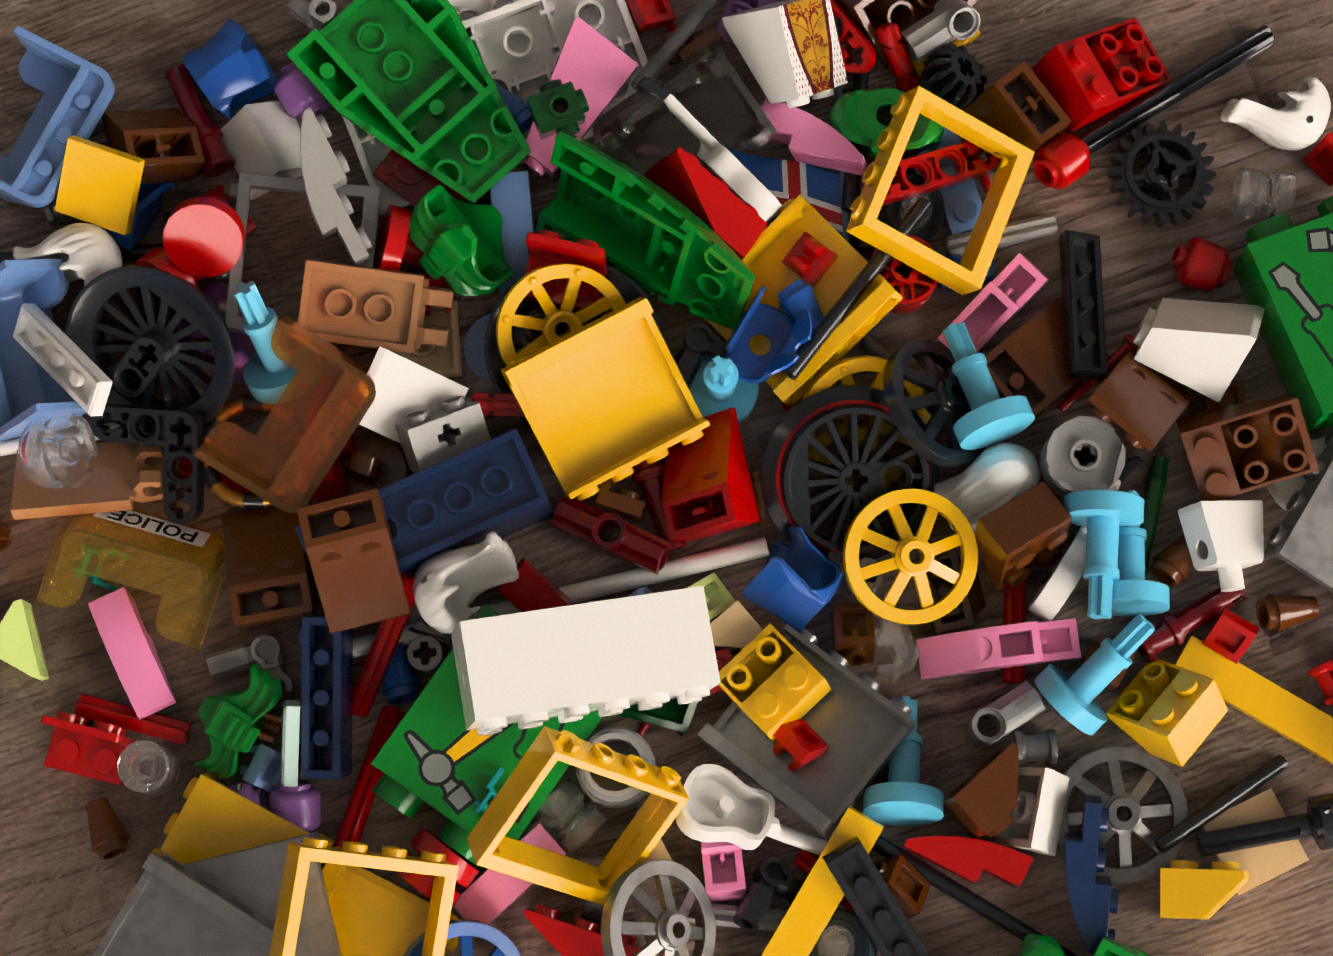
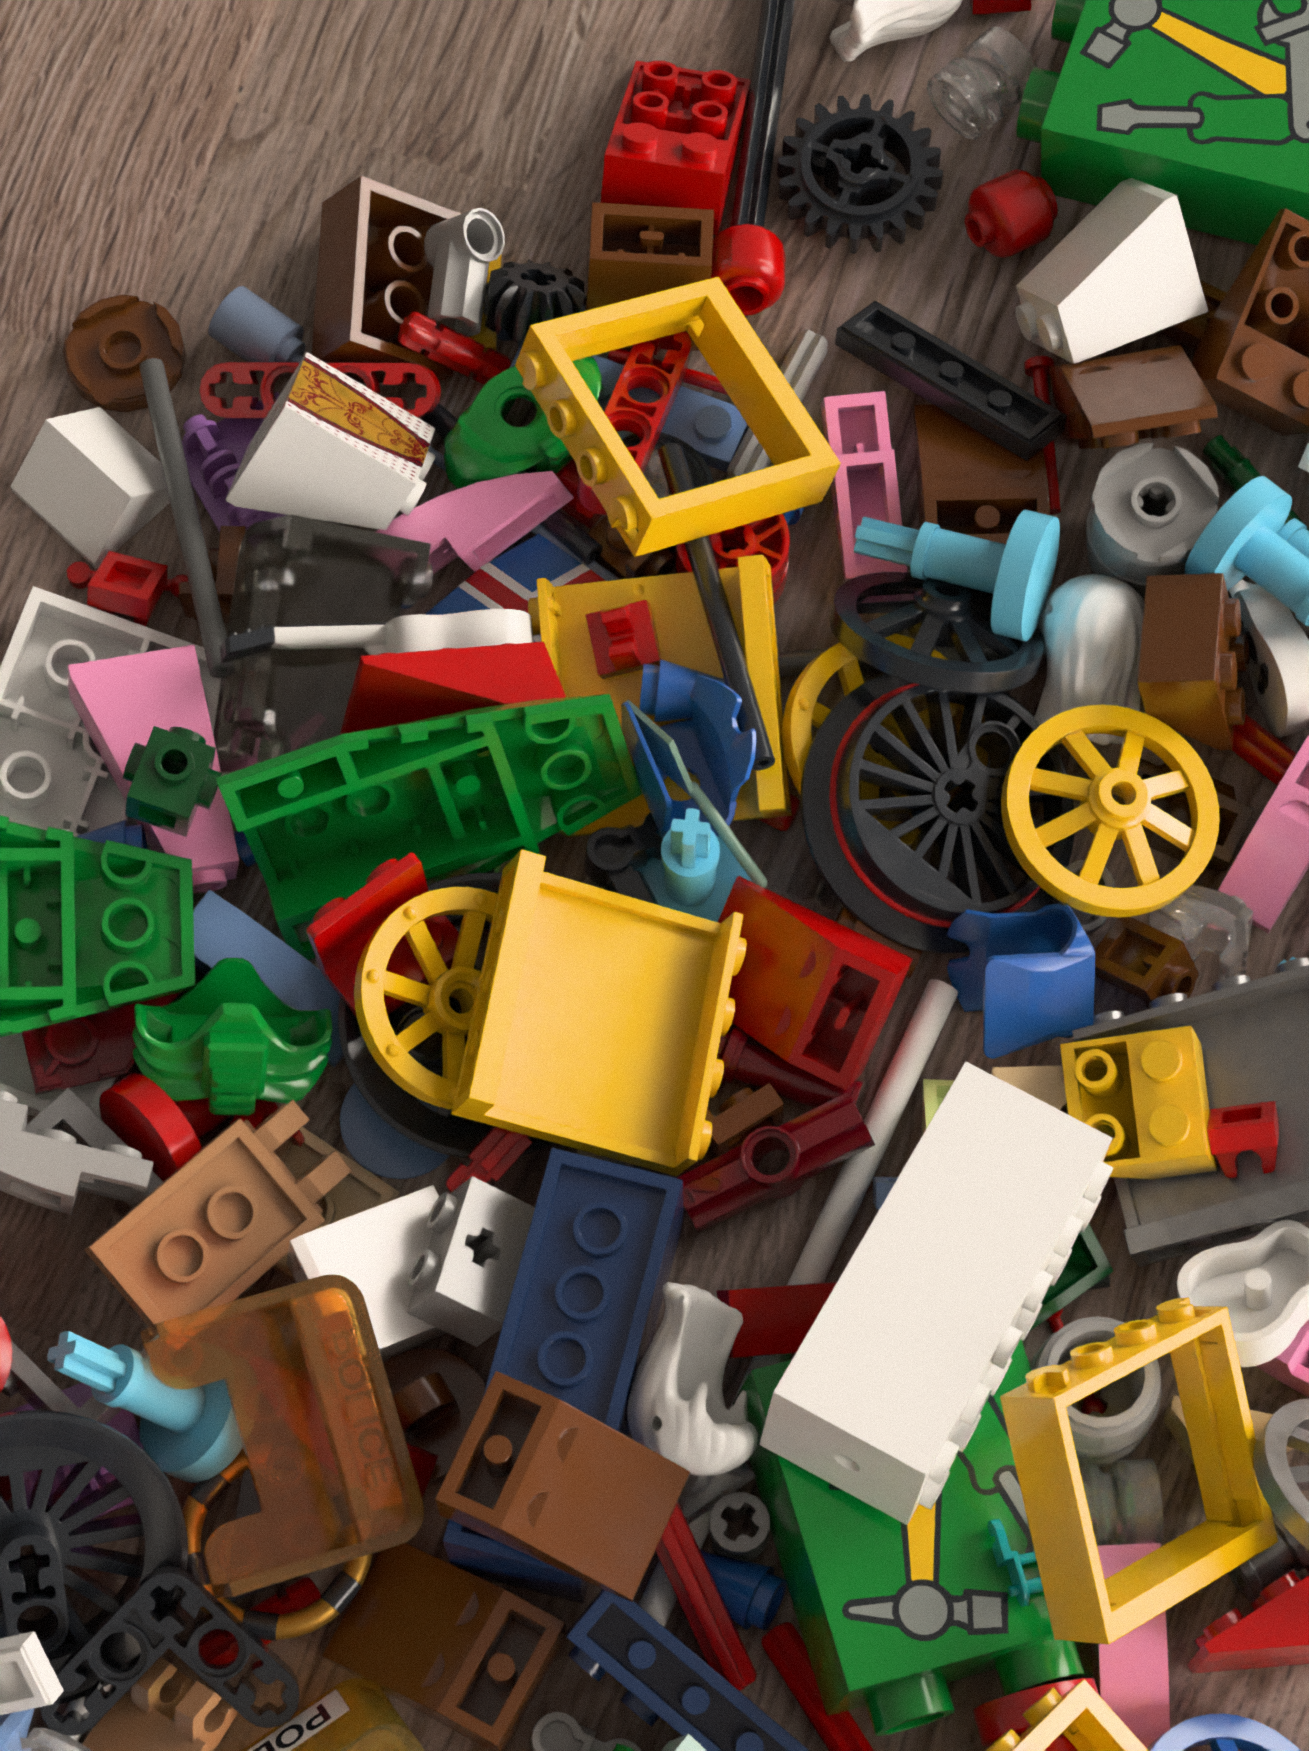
camera: 50 degrees left, 10 degrees down
none -> sand green piece [624,699,768,888]

